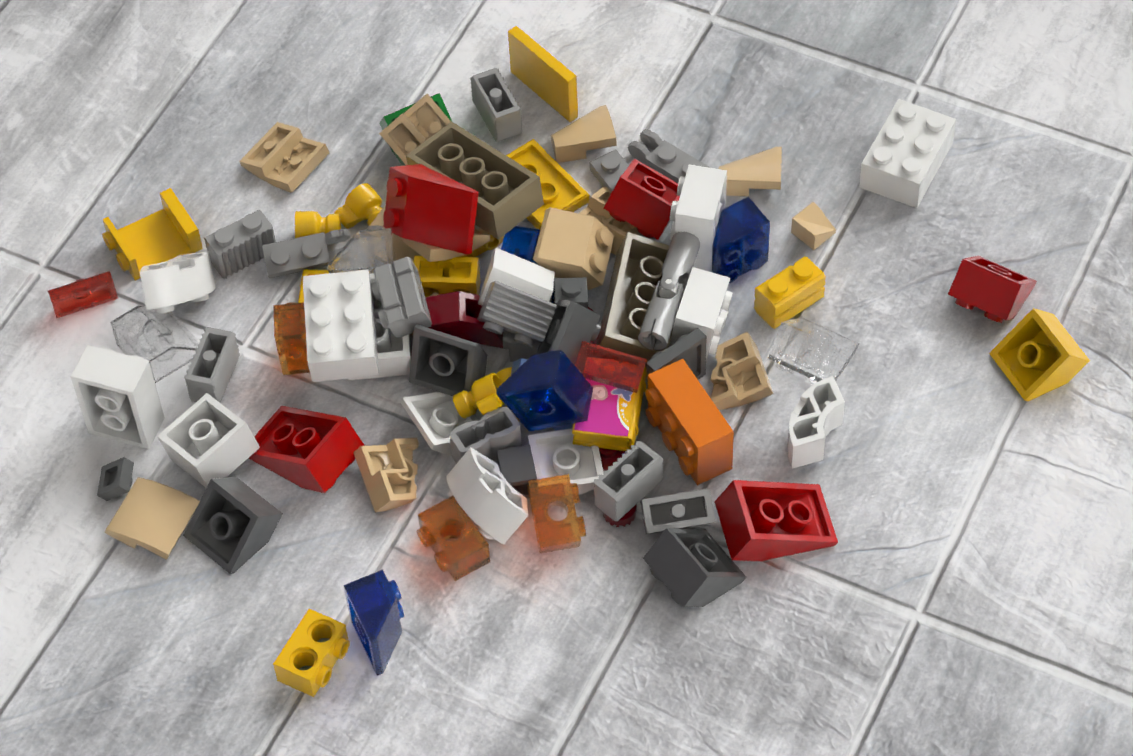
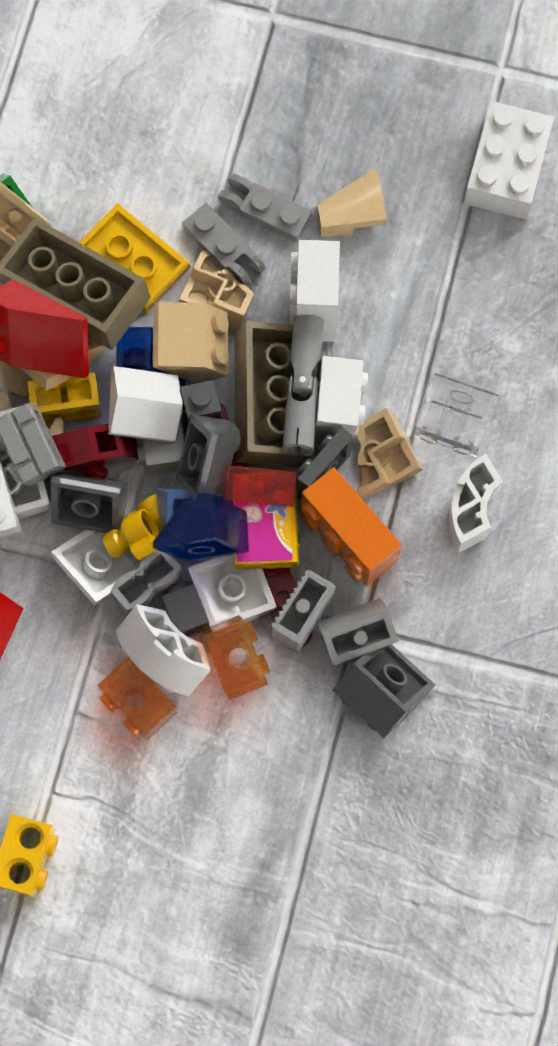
camera: 15 degrees left, 20 degrees up
clear blue slope [343,569,405,676] -> none
tan slope [353,438,419,512] -> none
light grey brick [470,68,522,142] -> none
light grey brick [477,281,557,347] -> none
yellow tile [508,26,578,122] -> none
tan slope [551,105,617,163] -> none
red slope [603,158,680,240] -> none
clear blue slope [712,196,770,283] -> none
red slope [714,480,838,562] -> none
yellow brick [754,256,826,329] -> none
tan slope [791,202,836,250] -> none

